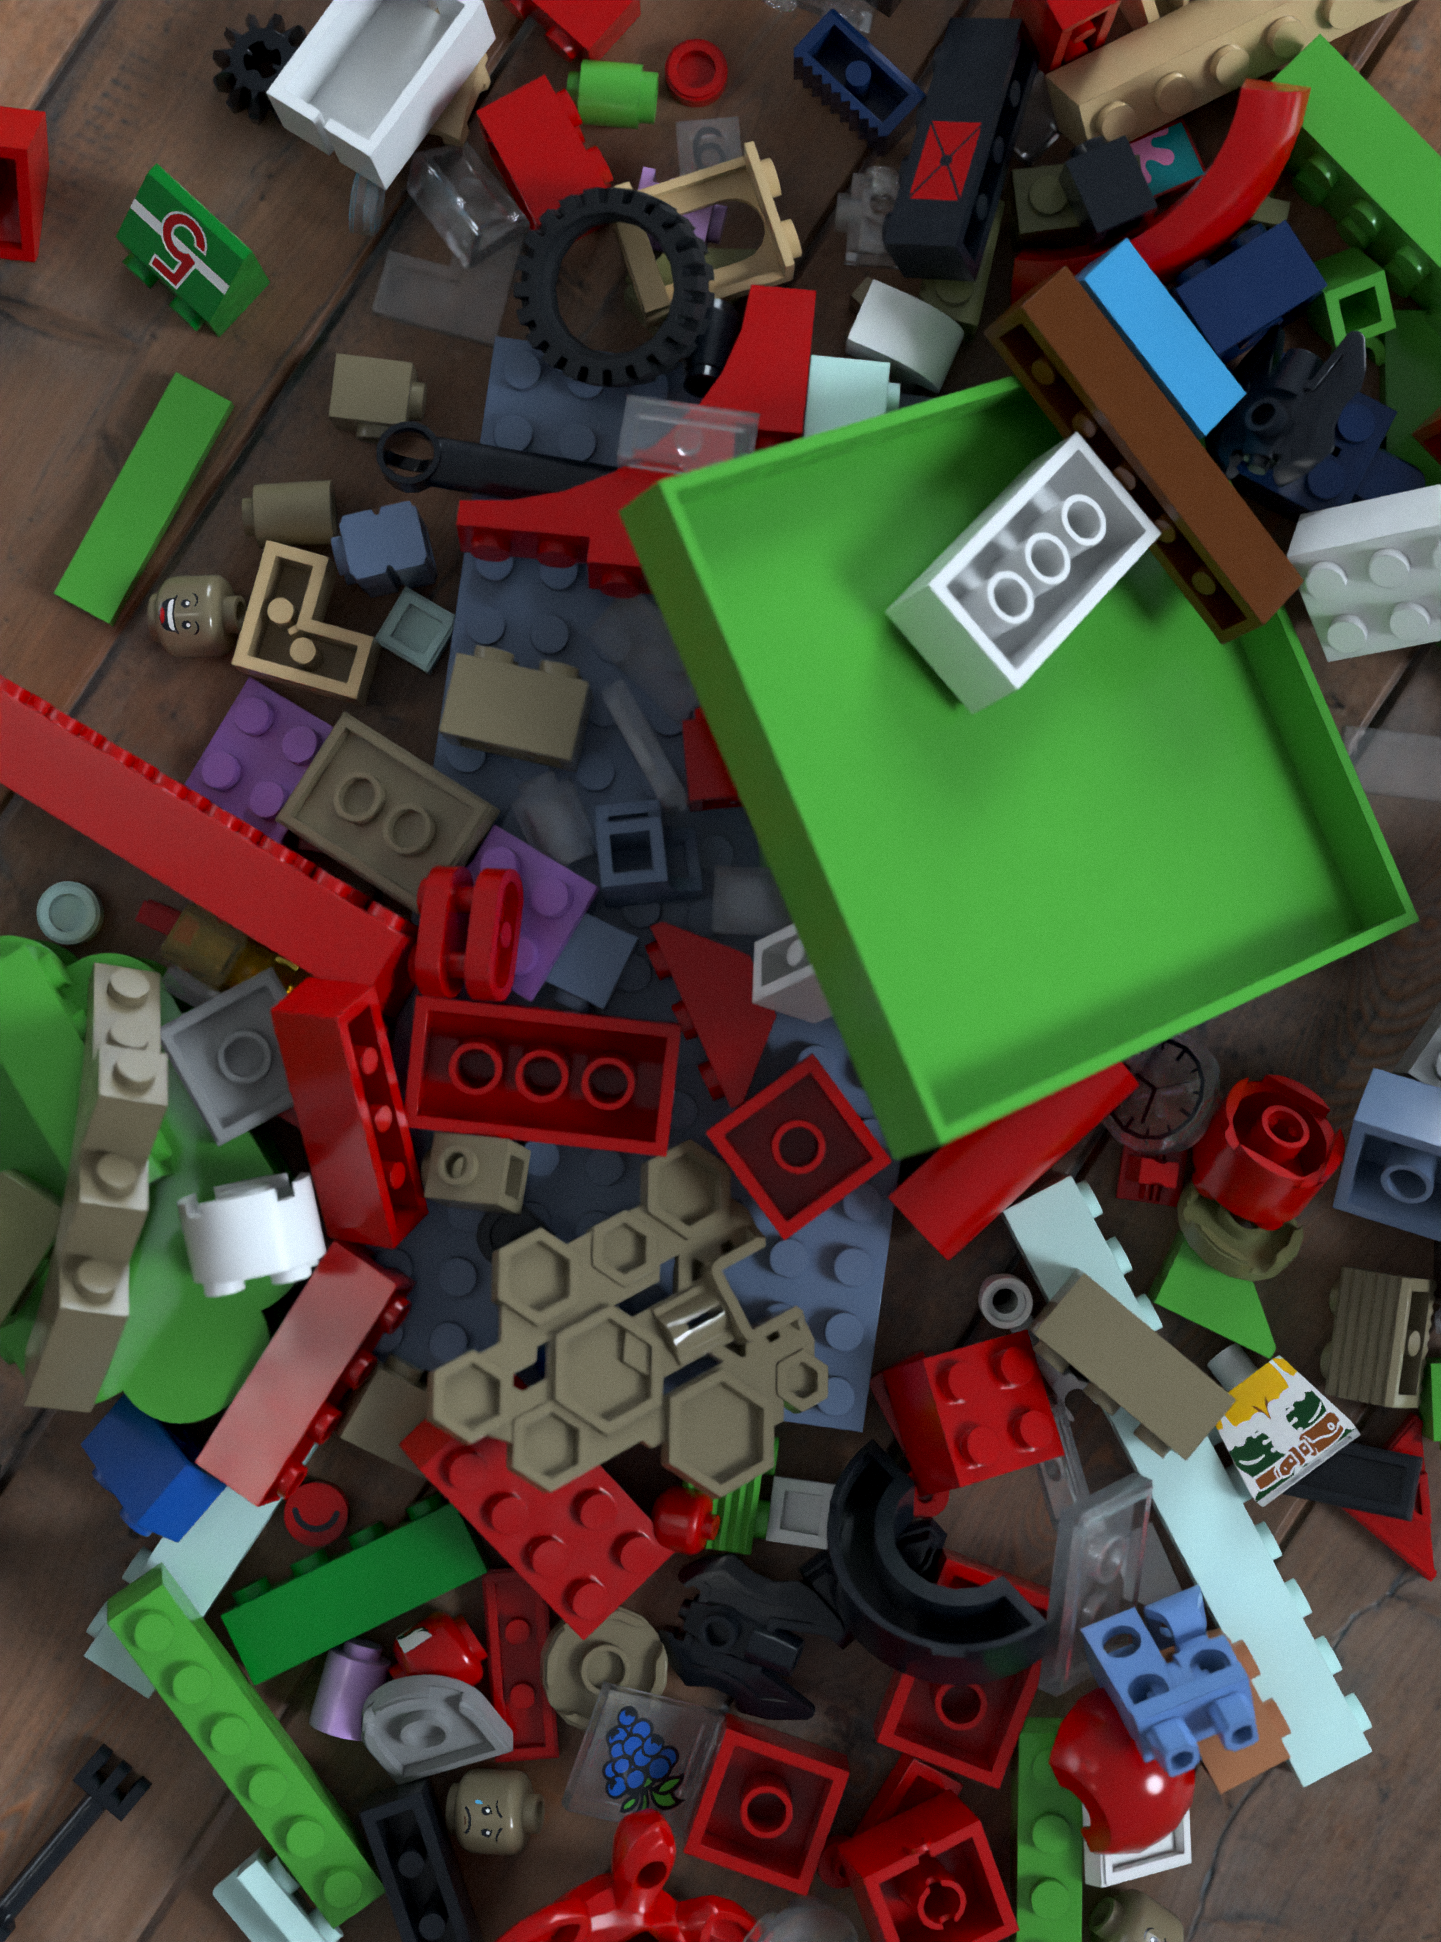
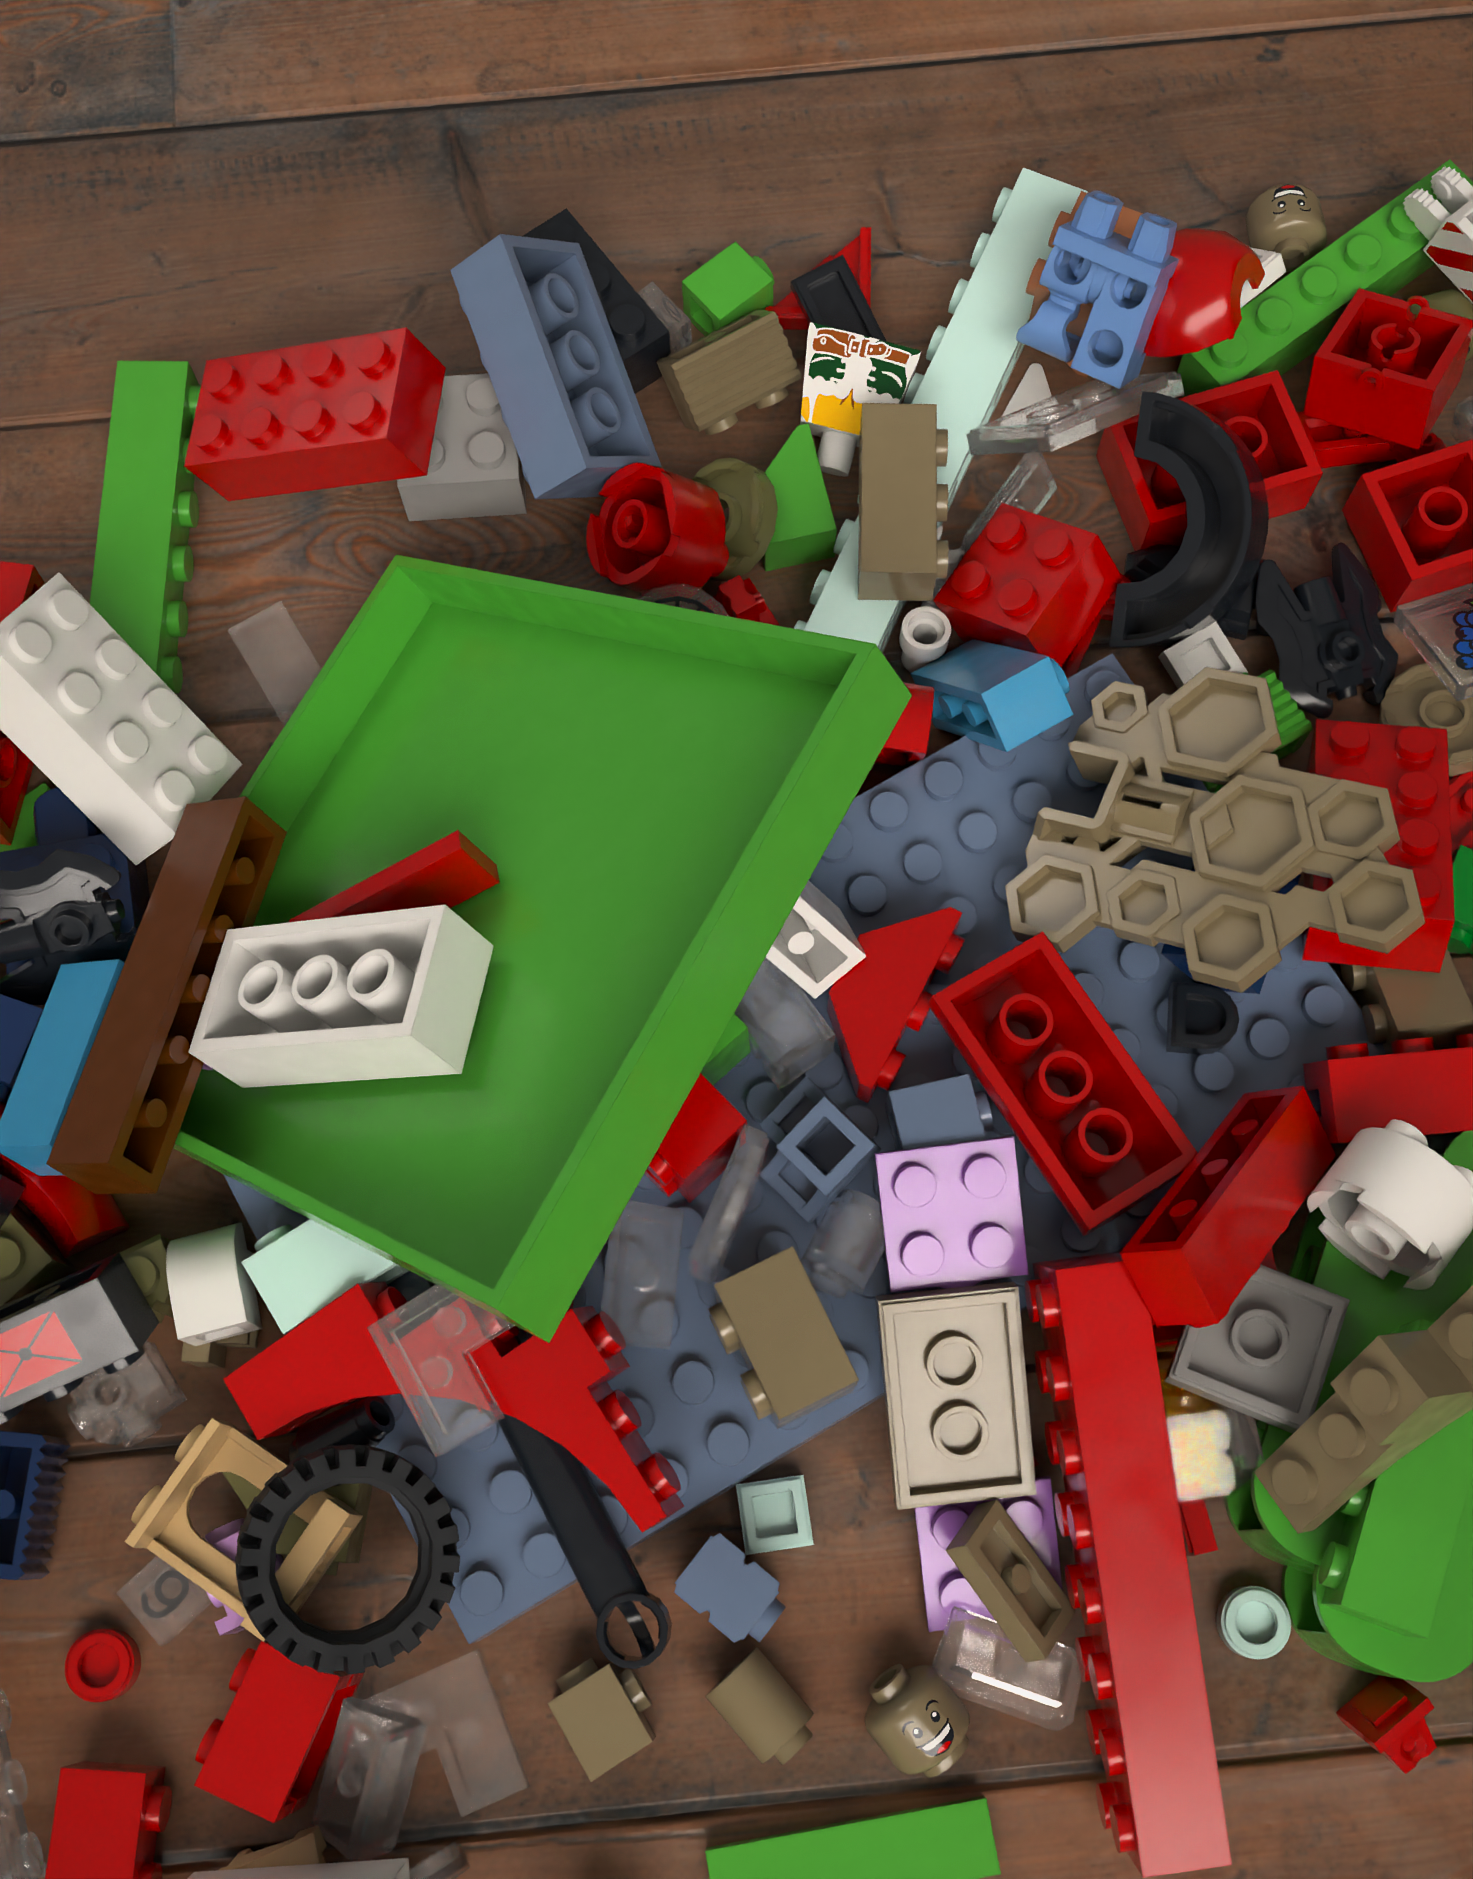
camera: 125 degrees left, 15 degrees down
tan brick [232,540,382,707] -> none
red brick [408,865,524,1001] -> none
dark tan brick [421,1132,531,1215] -> none
bright green brick [567,59,659,130] -> none
red piece [651,1485,720,1555] -> none
red brick [705,1053,892,1241] -> none
none -> red tile [289,830,500,922]
none -> dark azure brick [910,639,1074,752]
none -> clear slope [932,1606,1082,1731]
none -> dark tan plate [945,1499,1076,1663]

